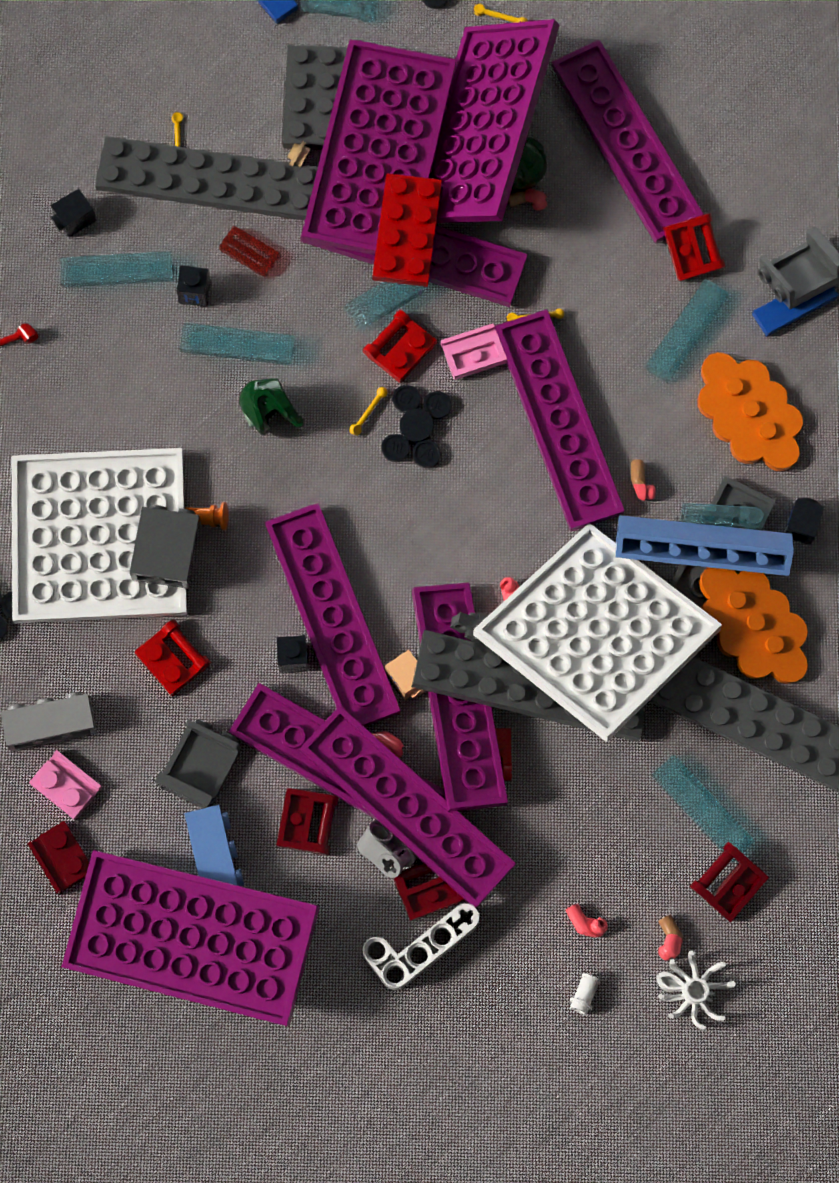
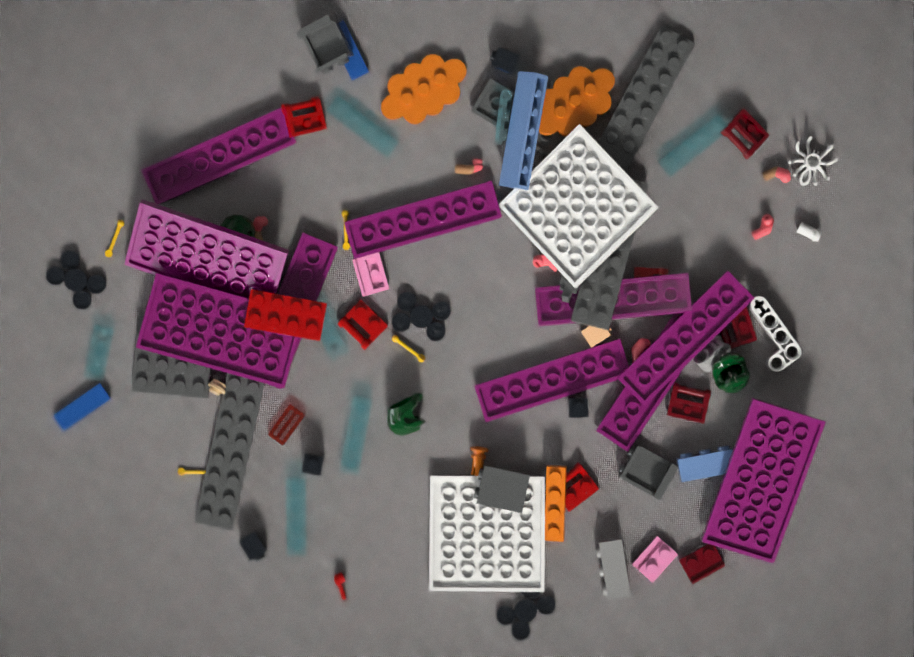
camera: 90 degrees left, 15 degrees up
none -> orange plate [545,465,567,542]
none -> dark green helmet [712,352,751,394]

